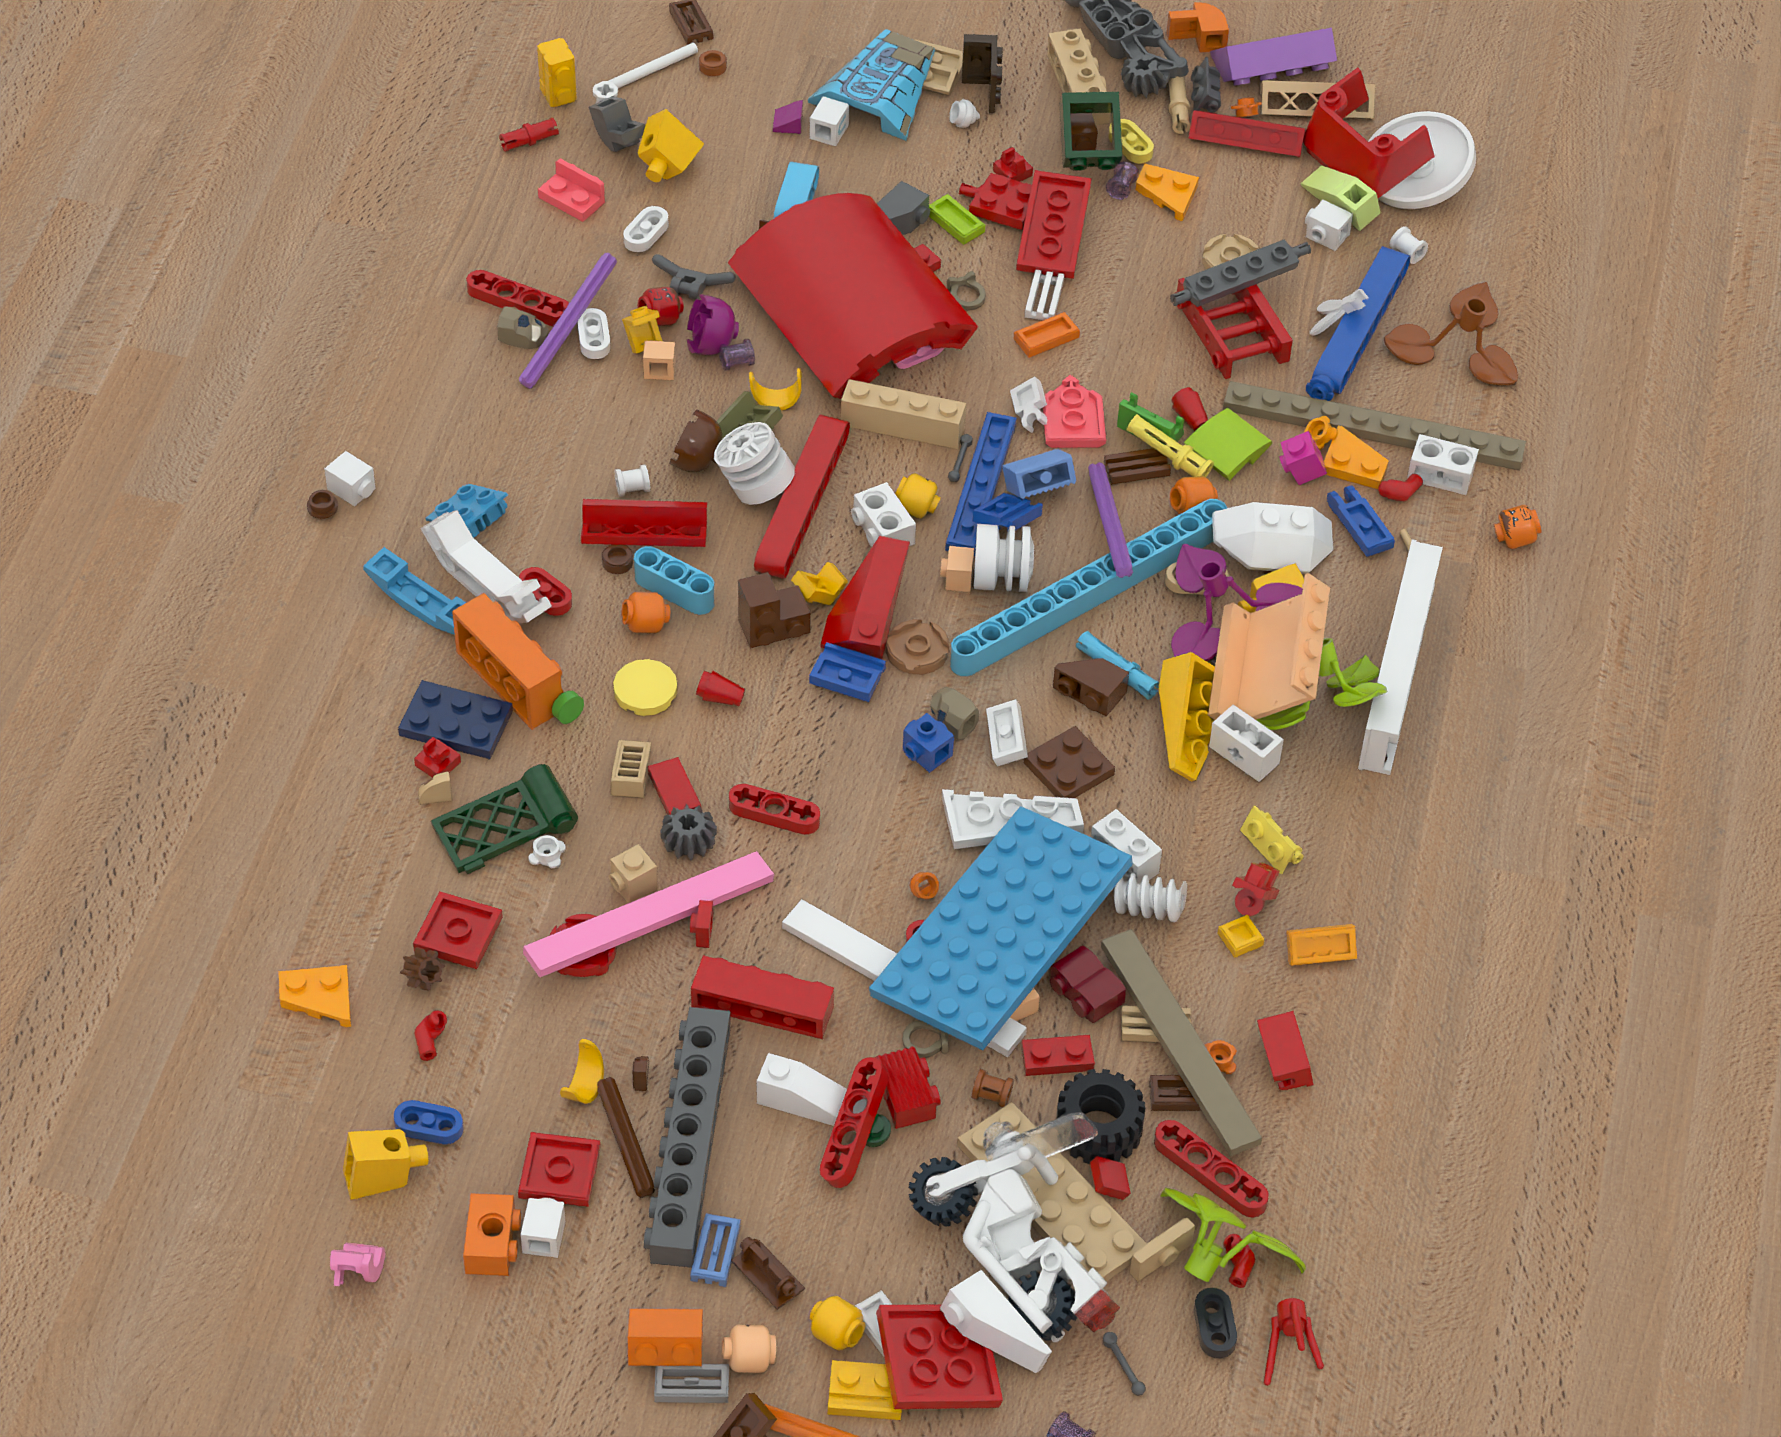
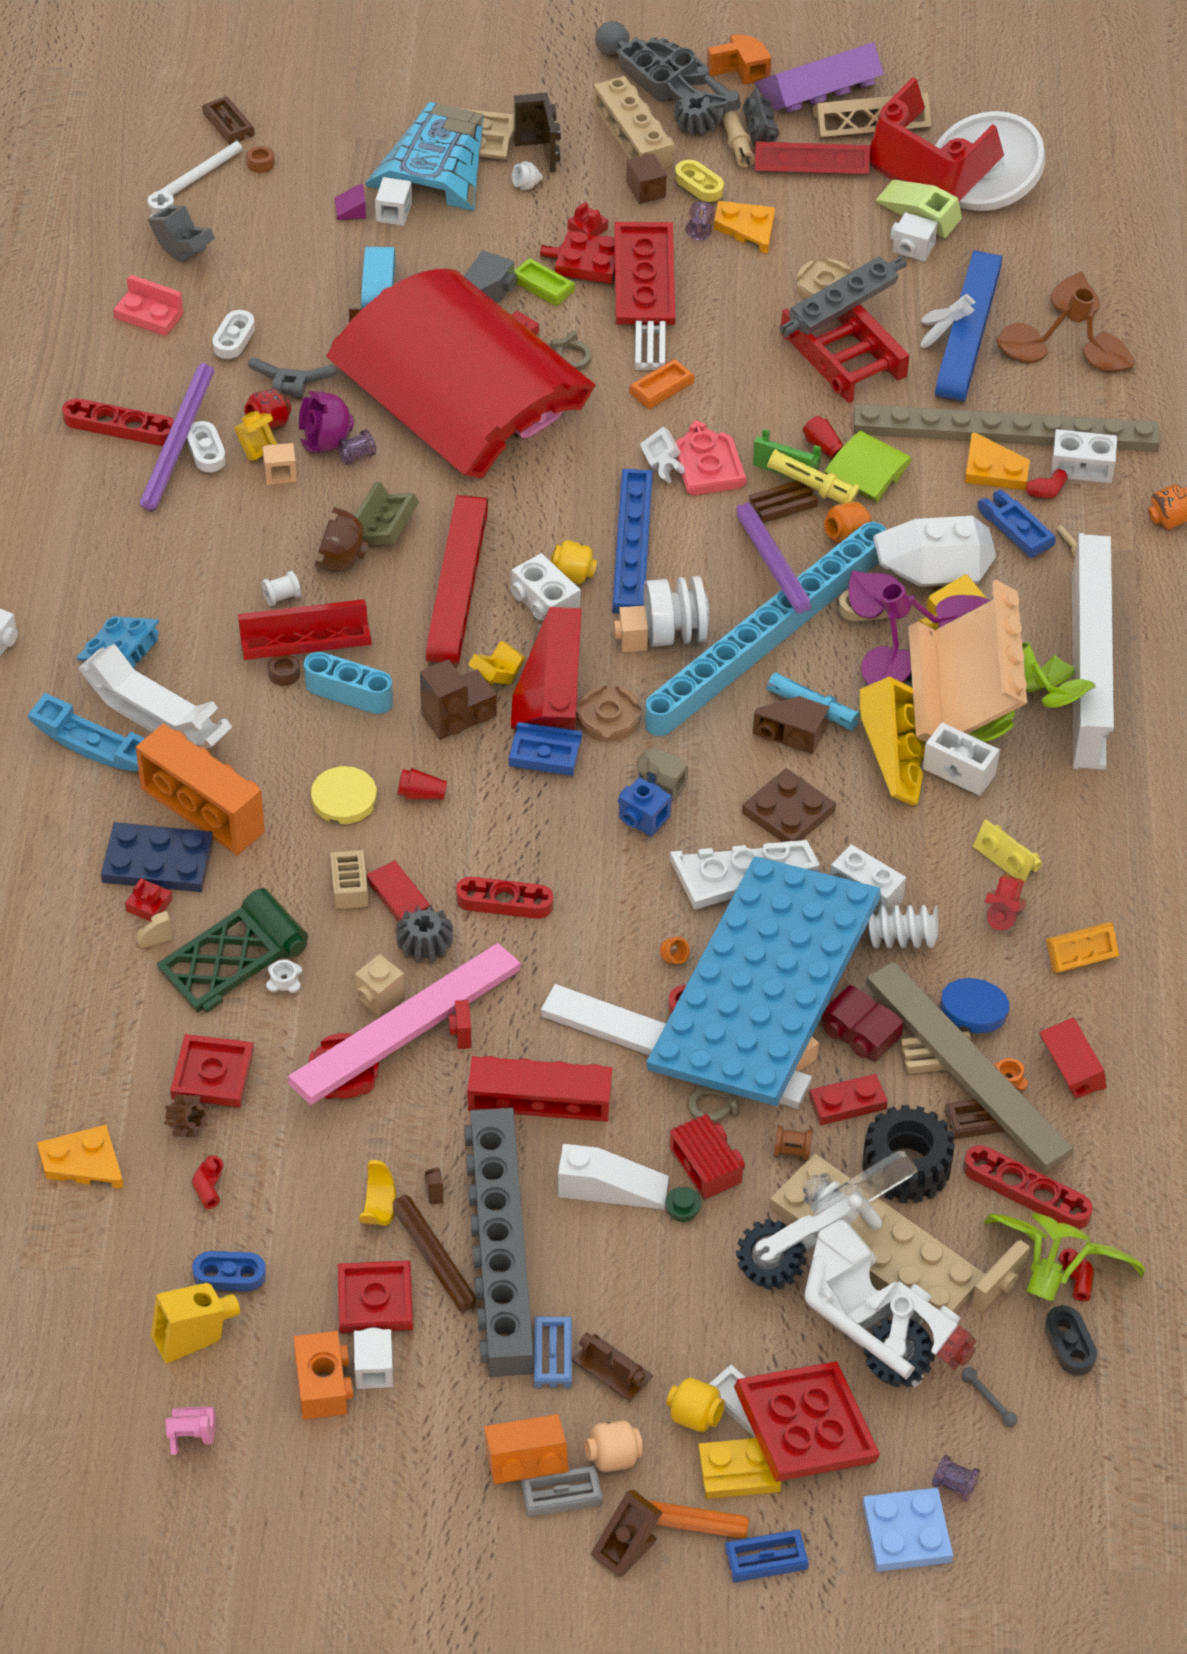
camera: 10 degrees left, 0 degrees up
dark tan rock [497,306,549,349] -> none
red pin [499,117,559,152] -> none
red plate [519,567,572,616] -> none
yellow brick [537,38,577,107] -> none
bright green tile [552,691,584,724] -> none
orange head [621,592,670,634] -> none
yellow torso [638,109,704,182] -> none
white wheel [714,422,795,505] -> none
yellow helmet [749,368,802,410] -> none
red beam [819,1057,889,1188] -> none
tan brick [841,379,966,449] -> none
white slope [940,1270,1052,1373] -> none
dark grey hinge [948,434,973,482] -> none
blue plate [972,493,1043,532] -> none
white plate [986,699,1028,766] -> none
medium blue brick [1002,449,1076,499] -> none
dark green window [1059,92,1122,171] -> none
red tile [1090,1156,1131,1200] -> none
yellow tile [1217,915,1264,958] -> none
orange plate [1231,97,1262,117] -> none
red plant [1264,1298,1324,1386] -> none
dark pink brick [1279,431,1327,485] -> none
light orange plate [1304,416,1338,450] -> none
blue plate [1306,375,1335,401] -> none
white bush [1389,226,1428,264] -> none
none -> blue tile [940,978,1010,1033]

